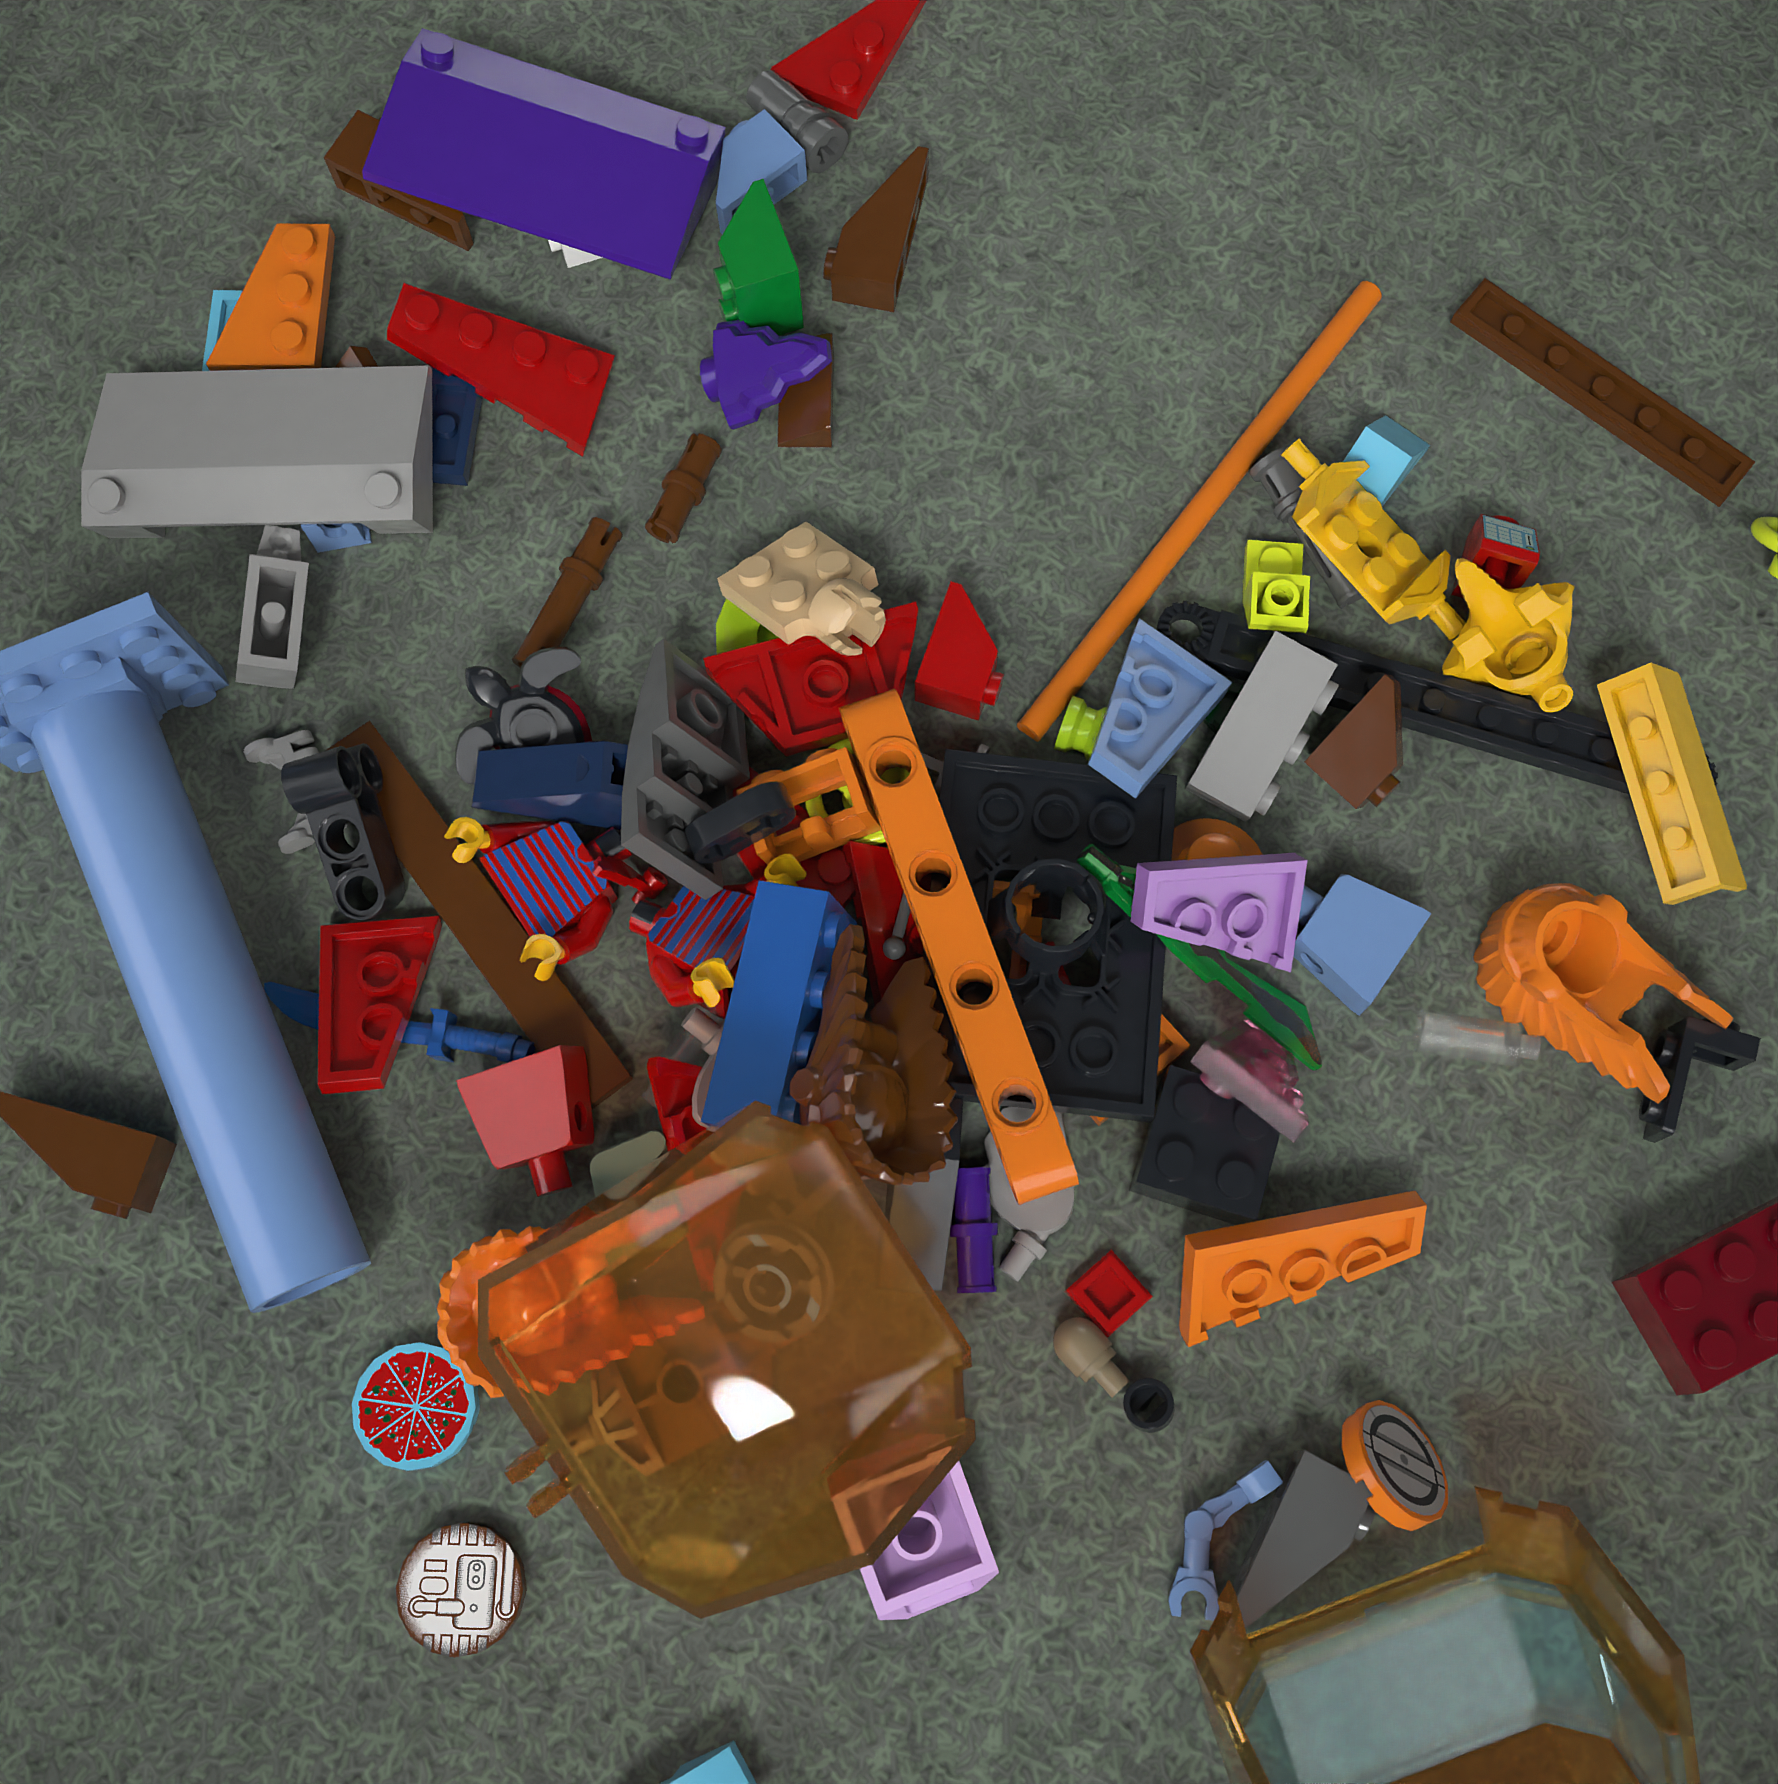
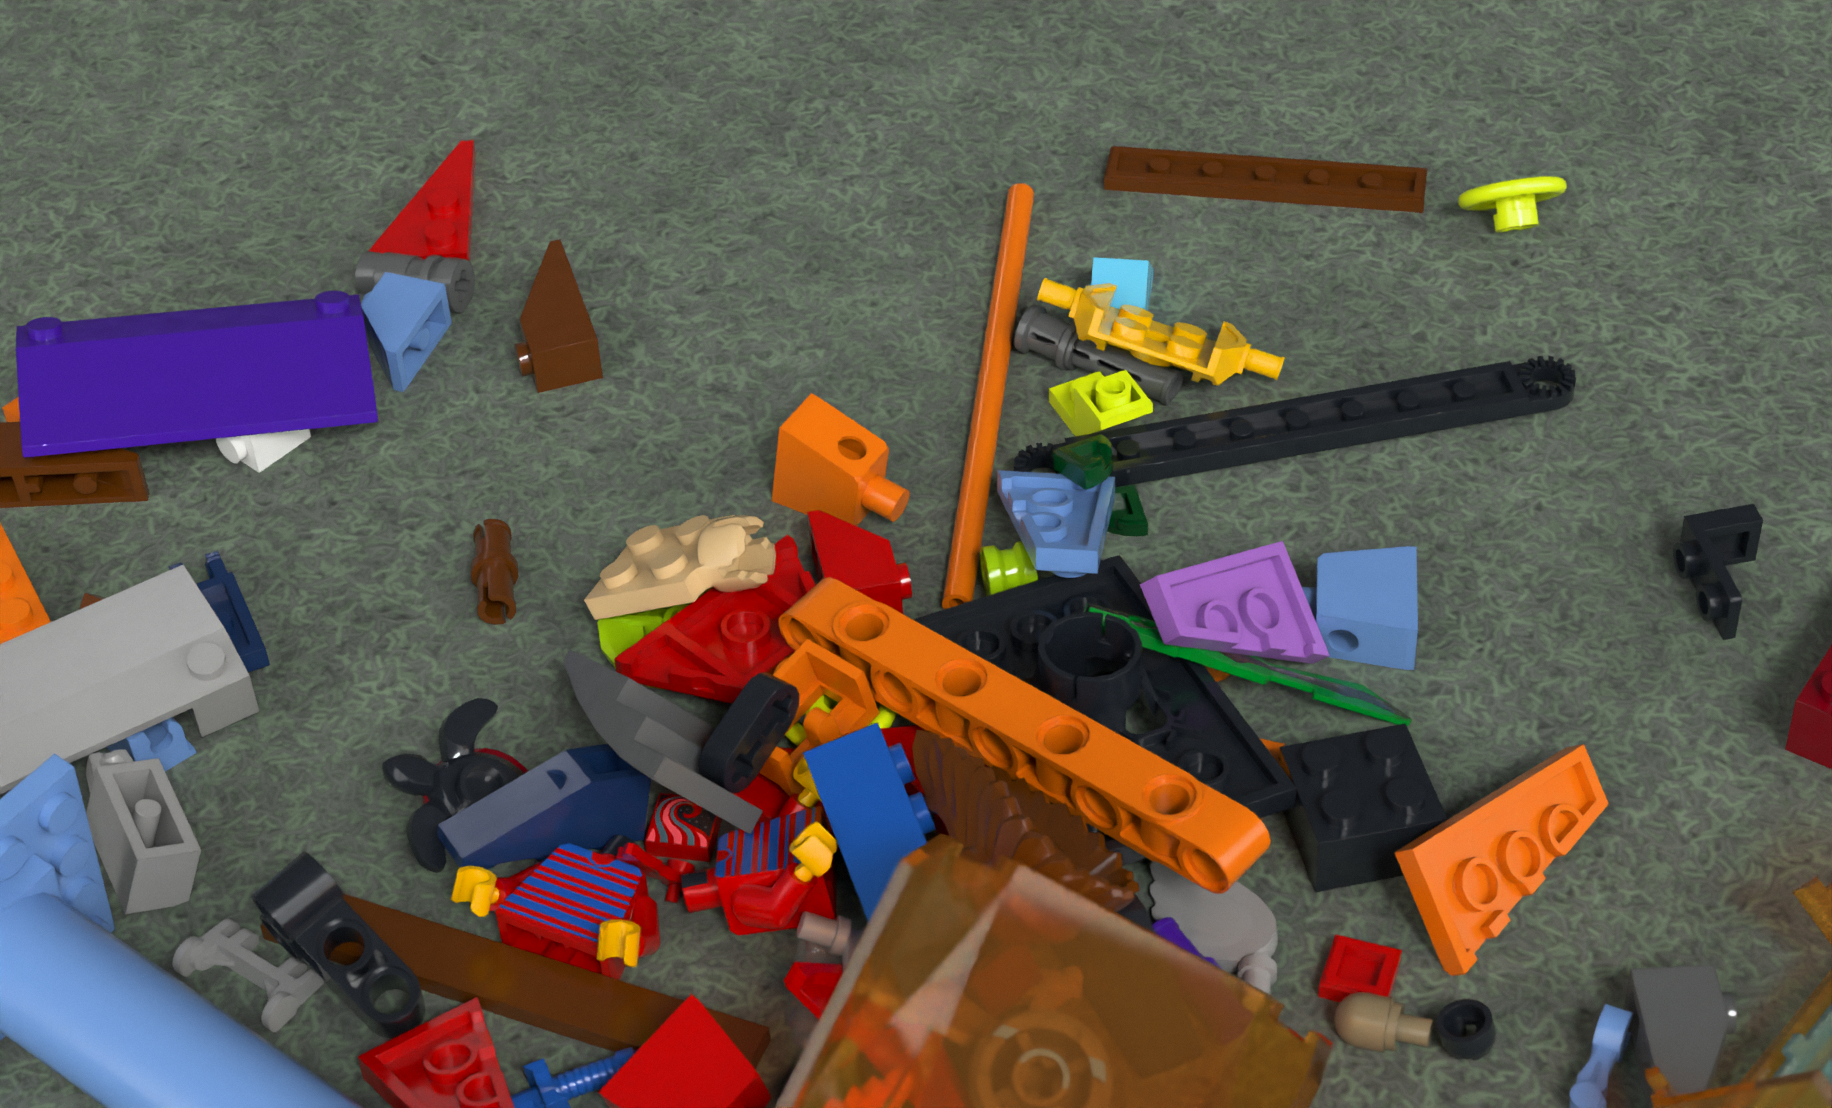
camera: 30 degrees left, 30 degrees down
red wing [387,283,615,457] -> none
reddish brown pin [512,517,623,668] -> none
dark purple rock [700,320,832,430] -> none
green slope [713,179,804,336] -> none
reddish brown slope [777,333,834,447] -> none
light grey brick [1185,631,1339,822] -> none
clear pink wing [1191,1019,1309,1143] -> none
reddish brown slope [1304,674,1403,809] -> none
tile [1341,1400,1448,1531] -> none
clear cylinder [1414,1009,1541,1066] -> none
yellow piece [1442,558,1575,713] -> none
red slope [1451,514,1540,598] -> none
orange piece [1473,883,1734,1103] -> none
yellow panel [1597,662,1747,905] -> none
none -> orange torso [772,393,910,526]
none -> dark green tile [1053,434,1113,490]

